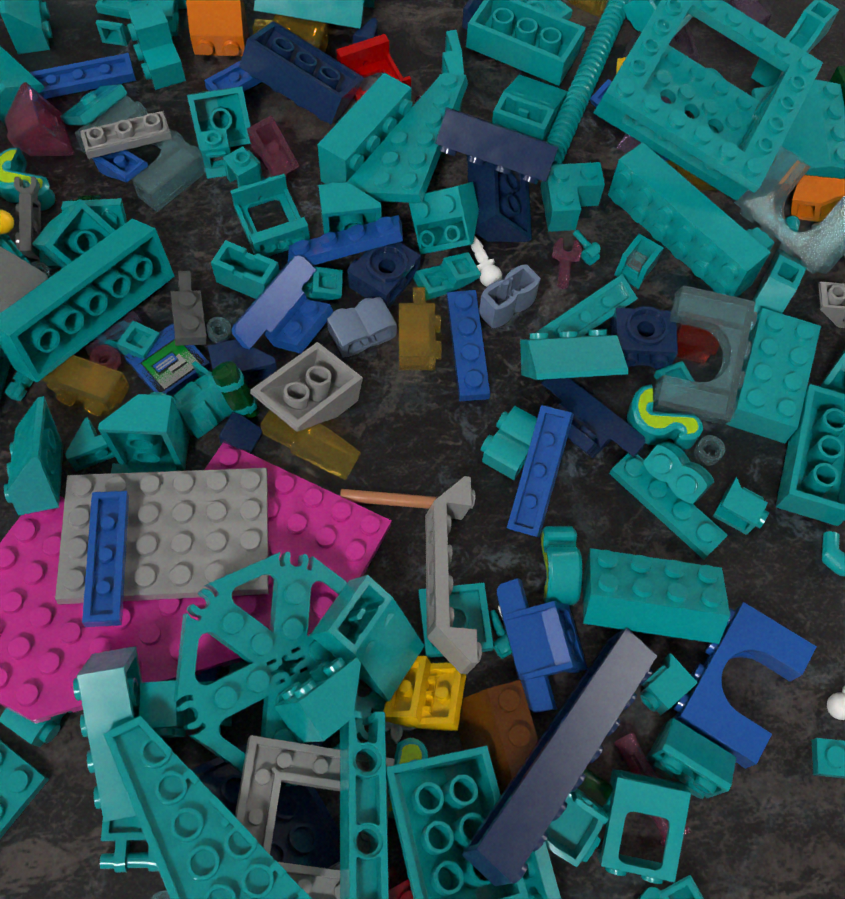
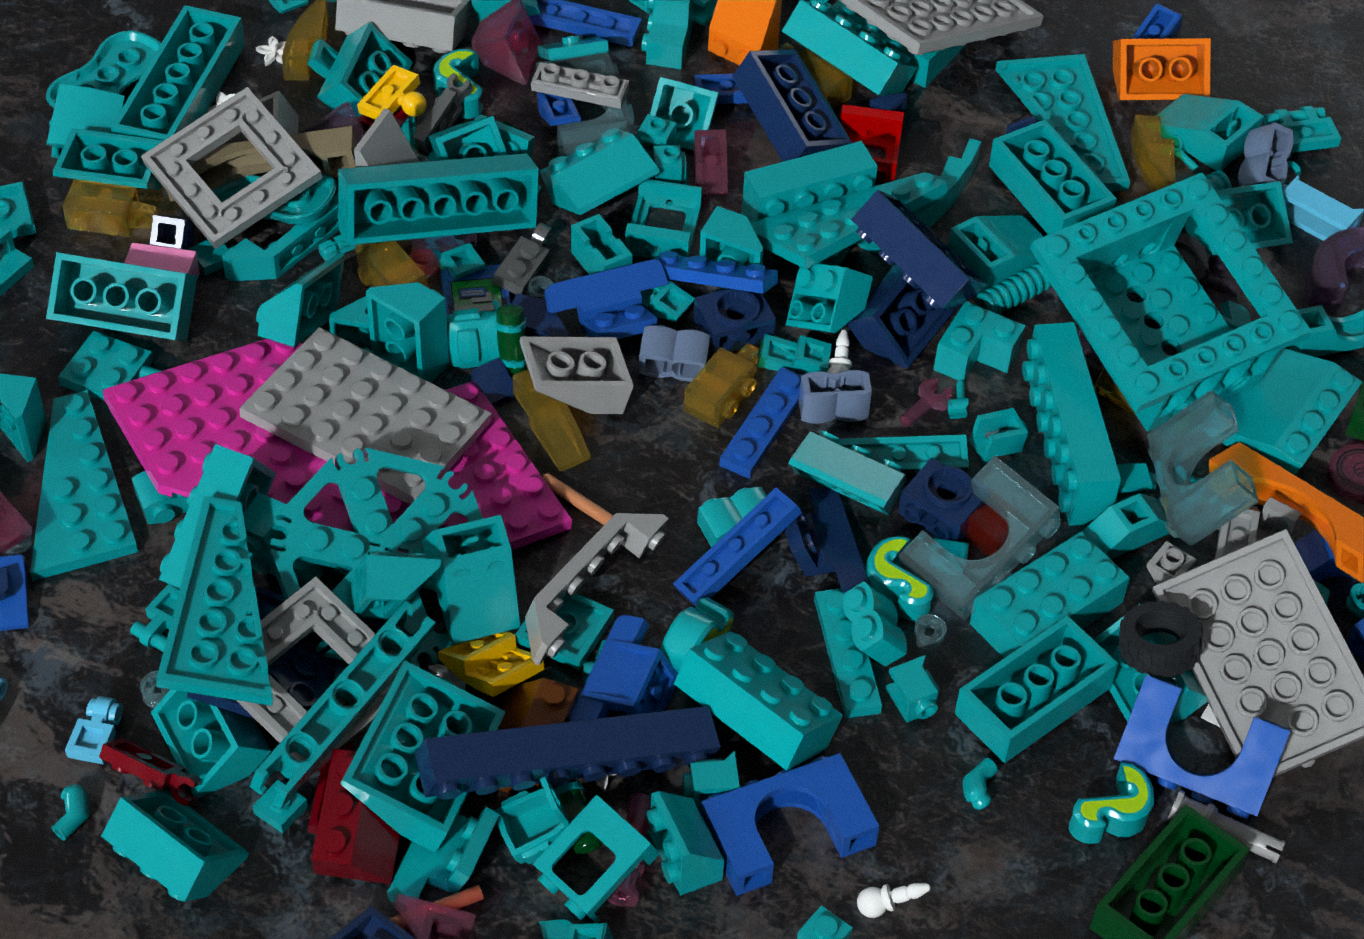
camera: 35 degrees right, 15 degrees down
blue plate [82,491,129,627] -> none
none -> teal slope [540,128,660,215]

